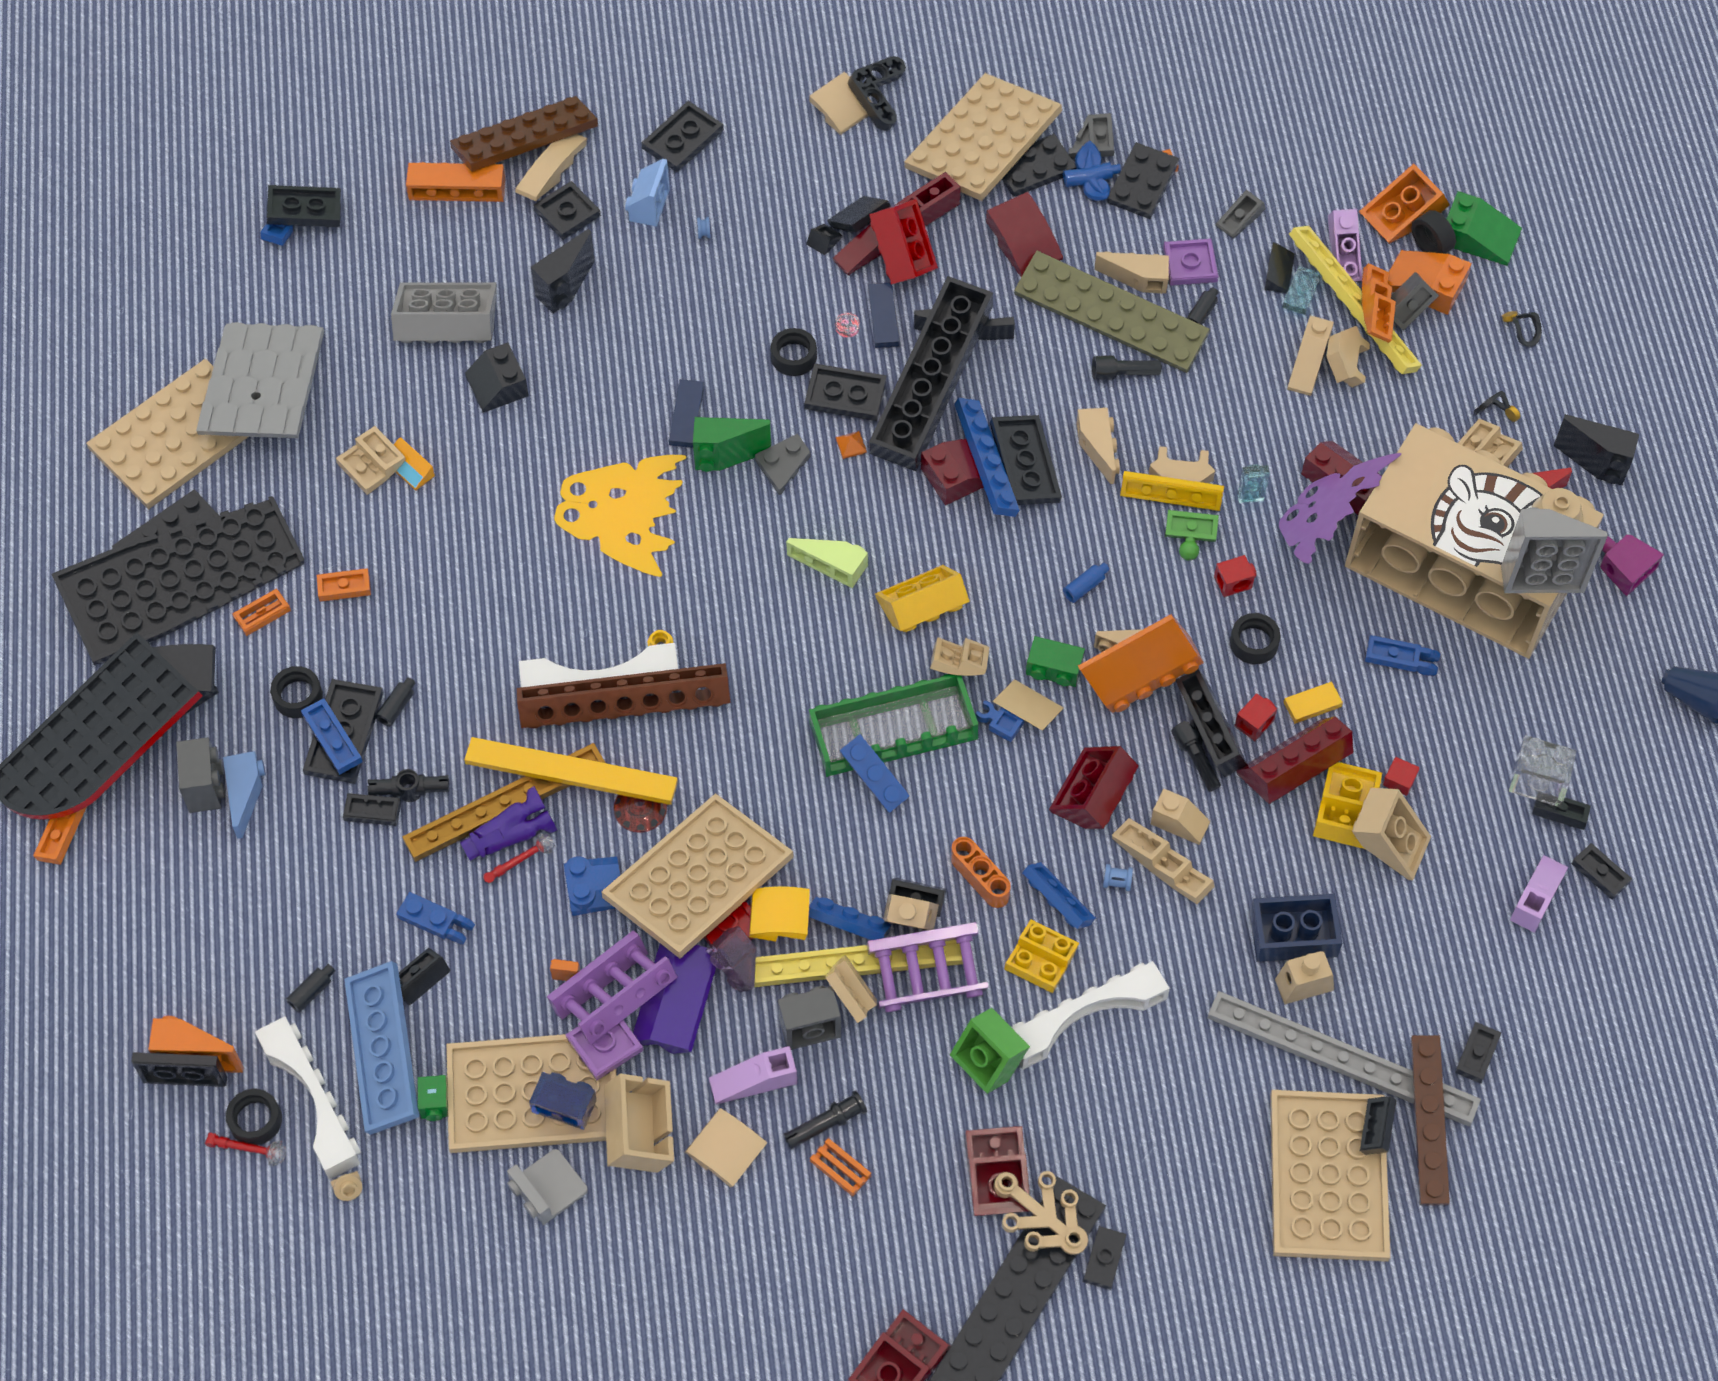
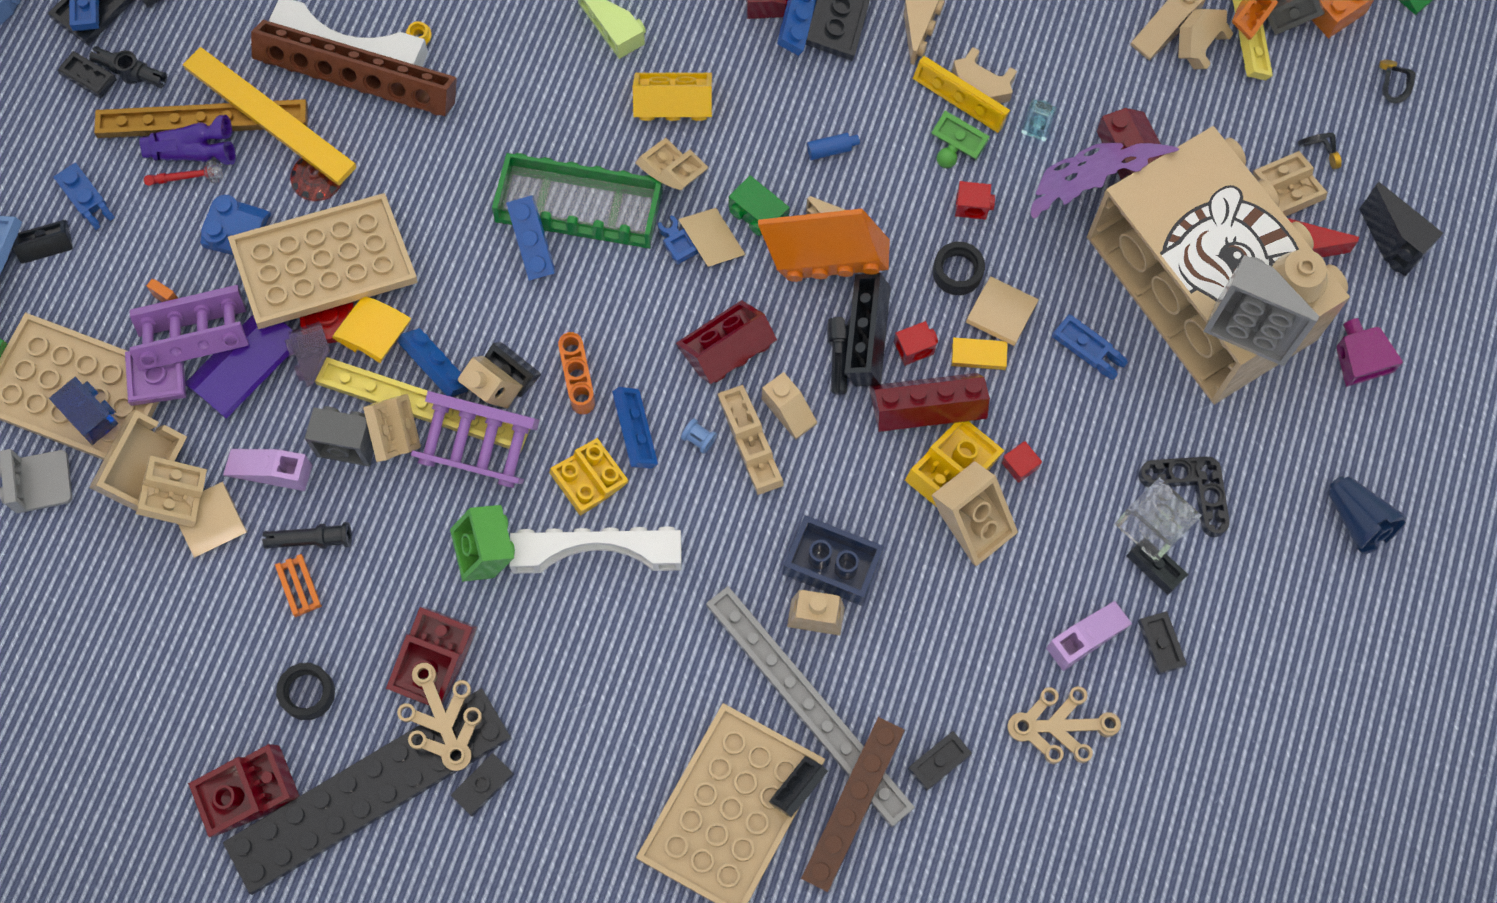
camera: 25 degrees right, 10 degrees up
none -> tan slope [136,456,207,527]
none -> black tyre [276,663,335,720]
none -> tan slope [966,276,1039,346]
none -> tan plant [1007,686,1121,764]
none -> black beam [1138,456,1229,537]

